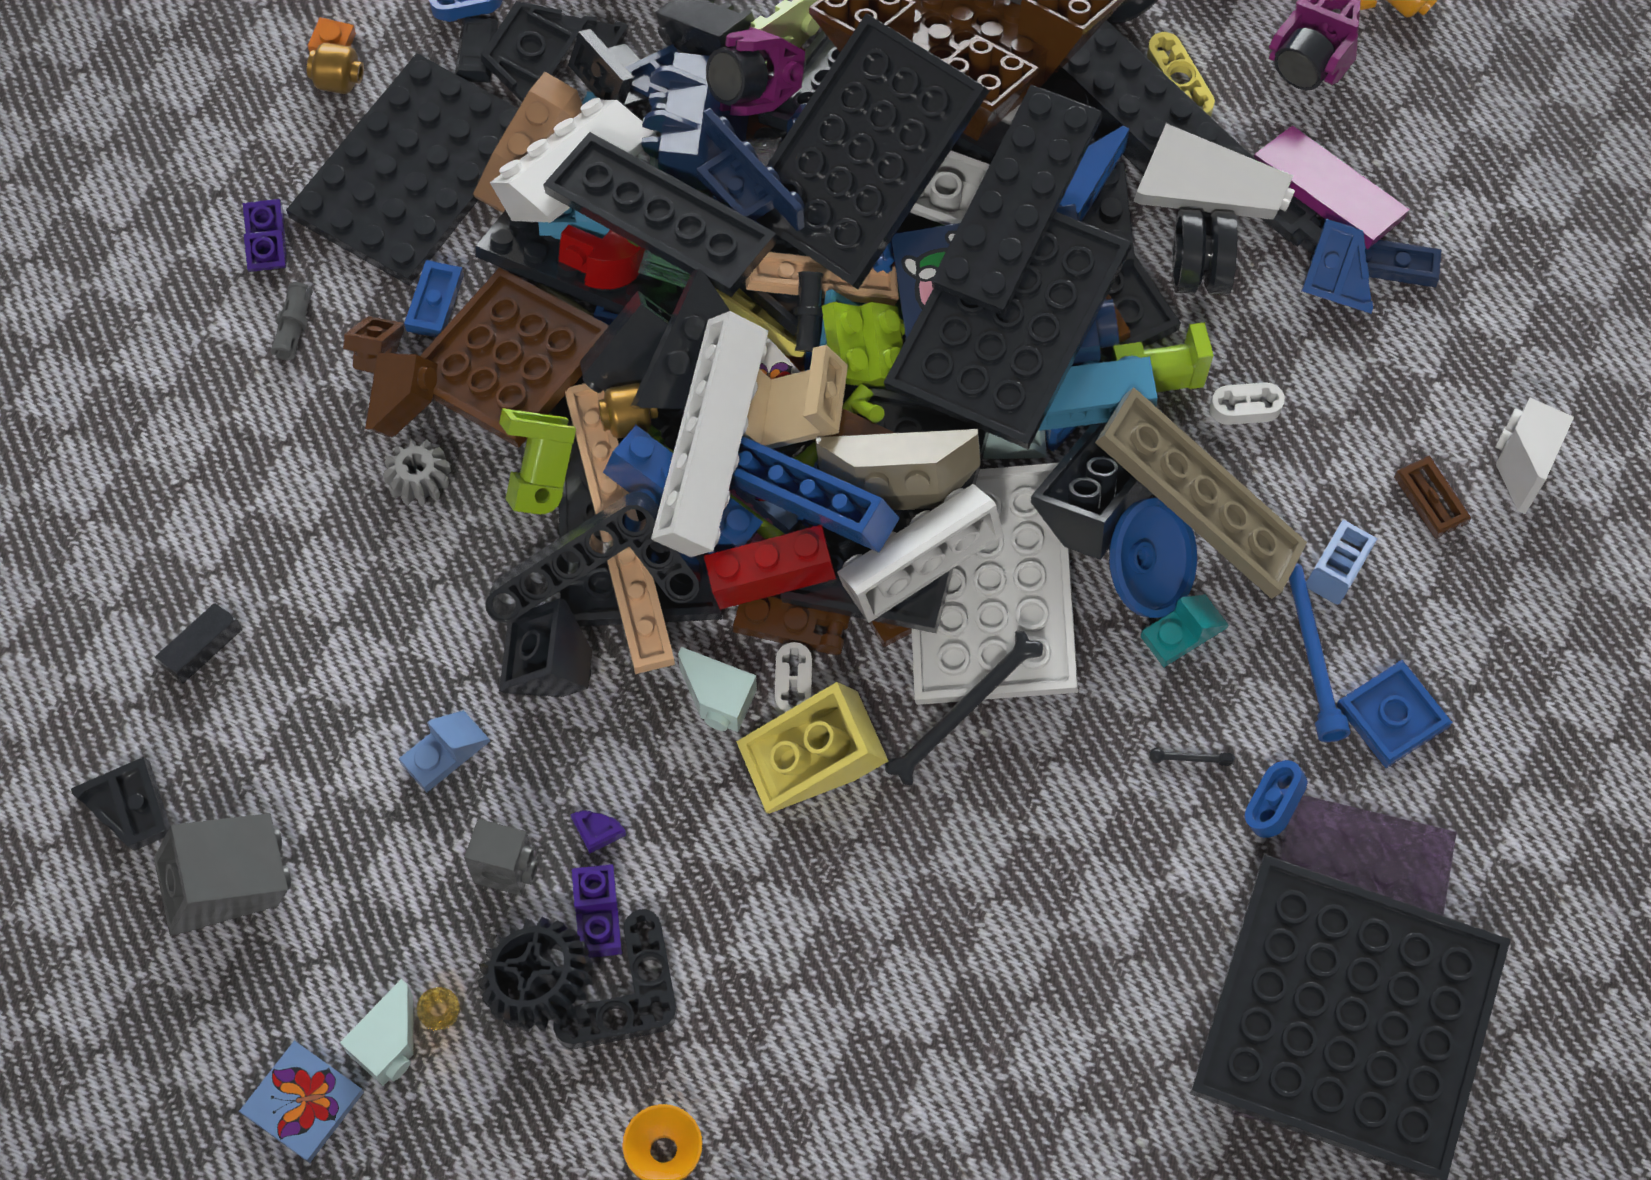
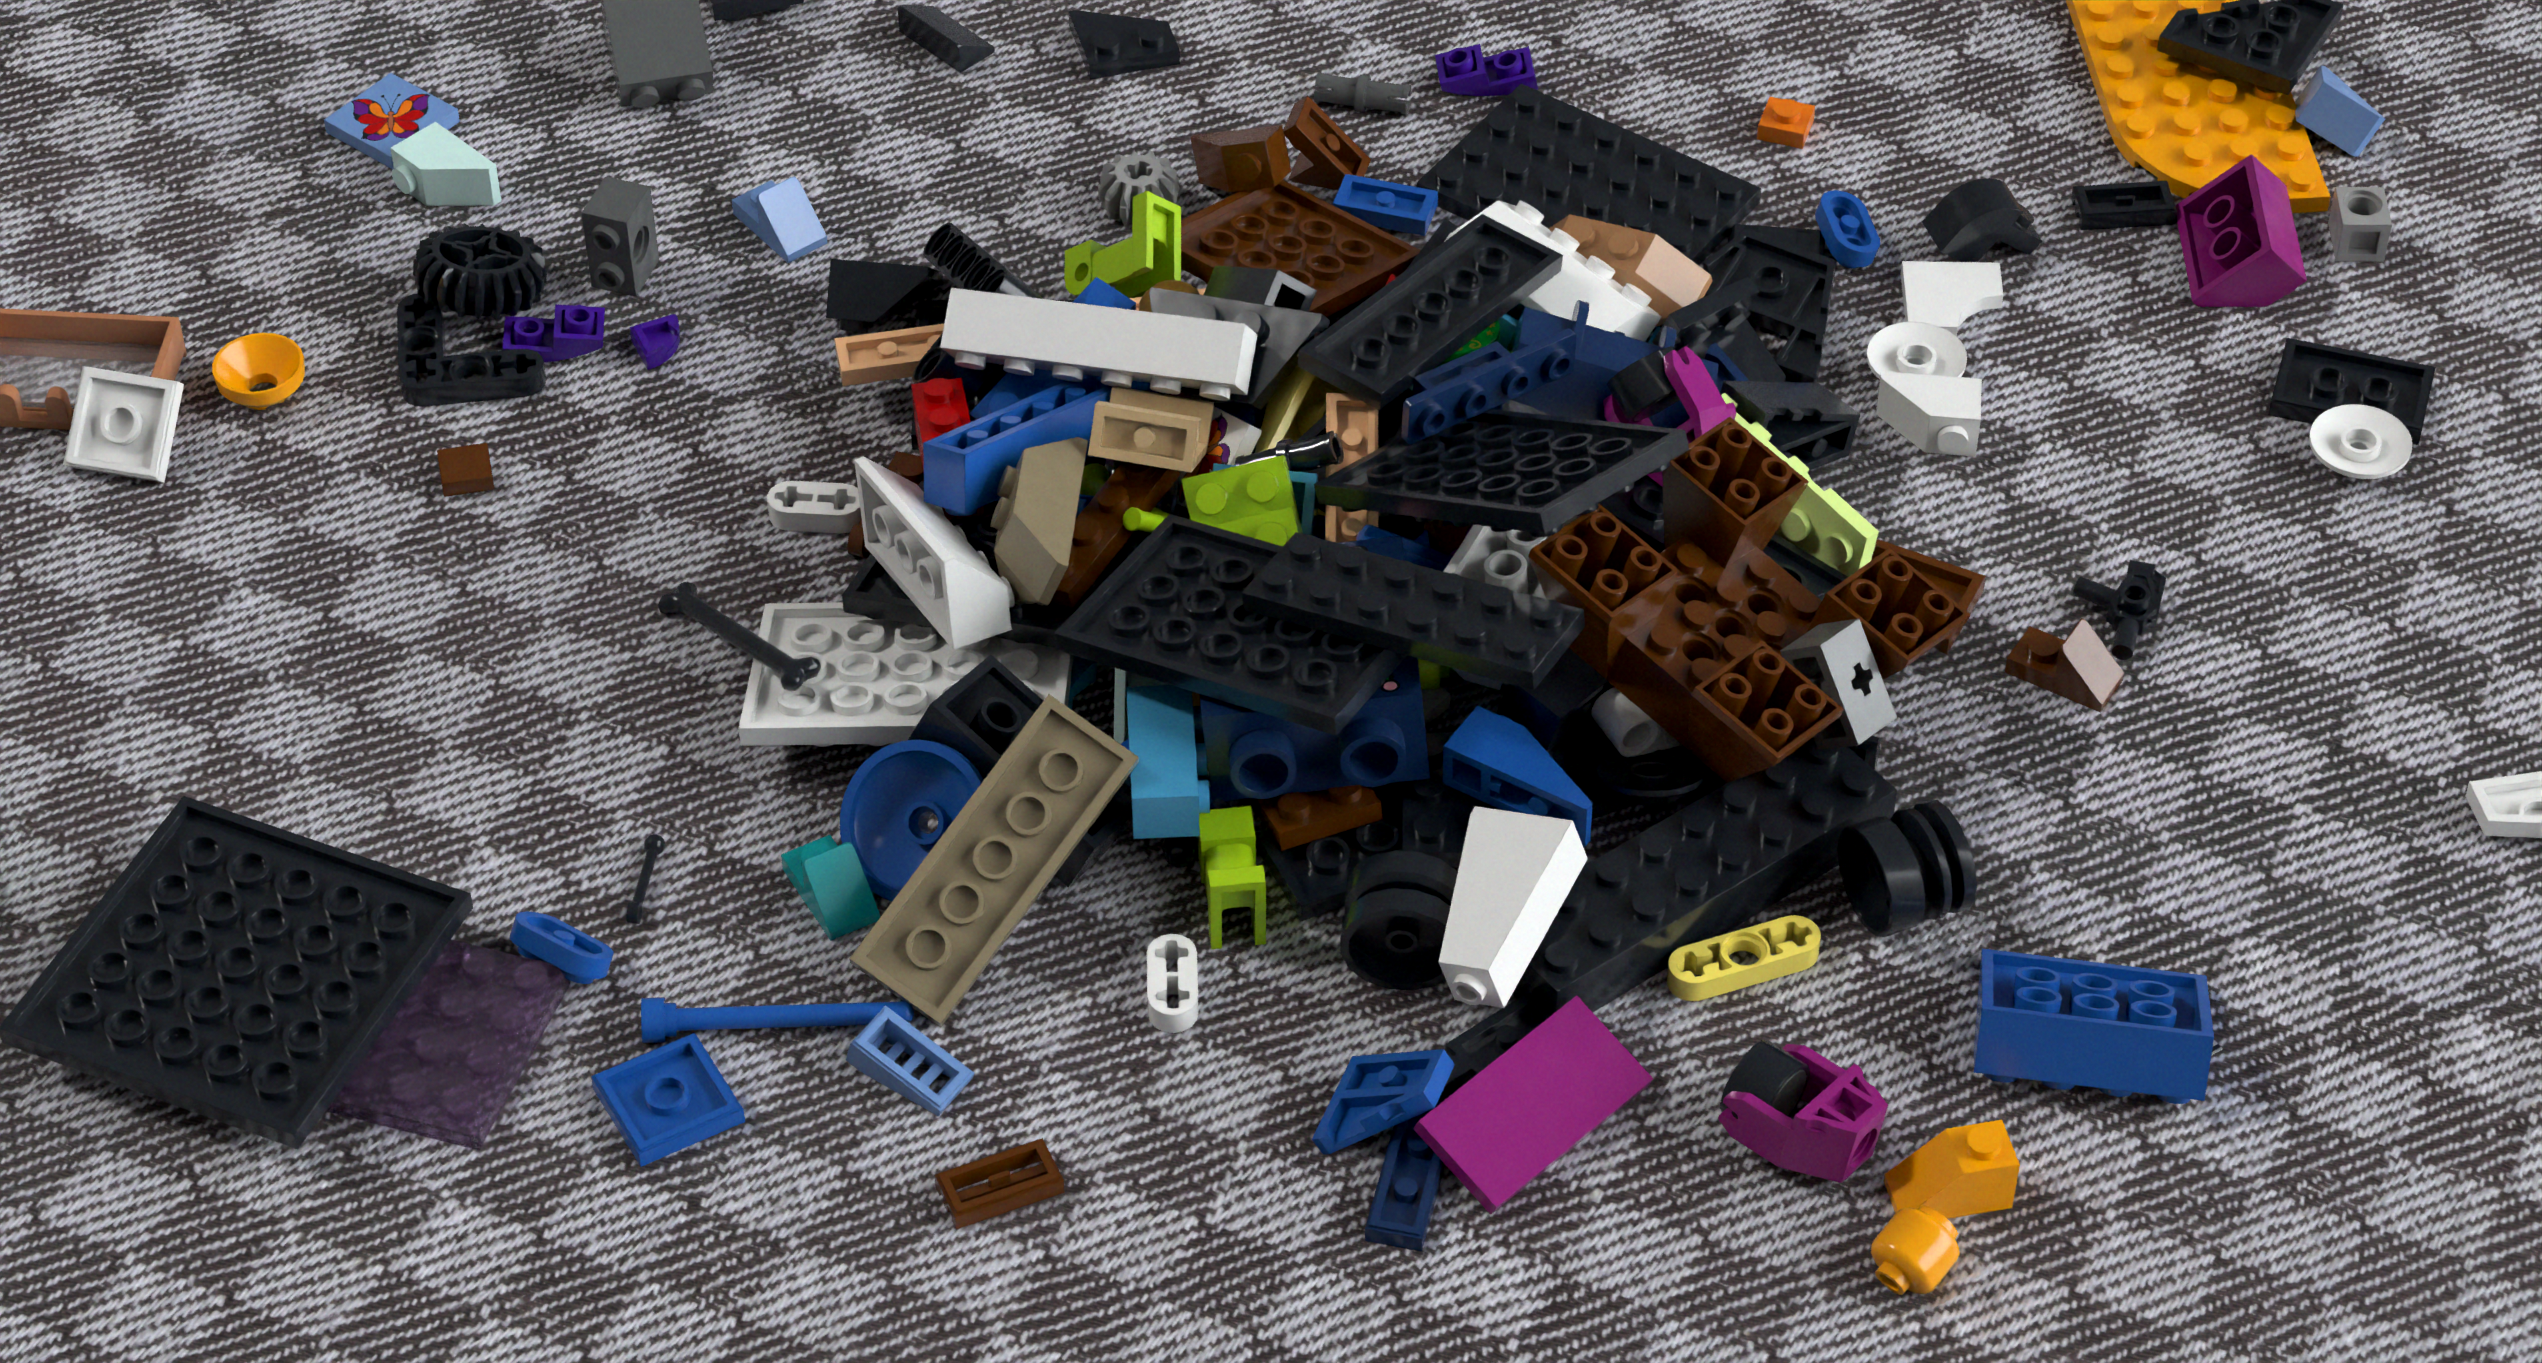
camera: 95 degrees right, 20 degrees down
pearl gold head [307,43,364,94] -> none
clear yellow plate [416,987,460,1030] -> none
light aqua slope [678,647,757,732] -> none
light yellow slope [736,682,888,814] -> none
white slope [1495,398,1574,514] -> none
none -> reddish brown tile [437,443,495,497]
none -> black wing [1068,10,1180,80]

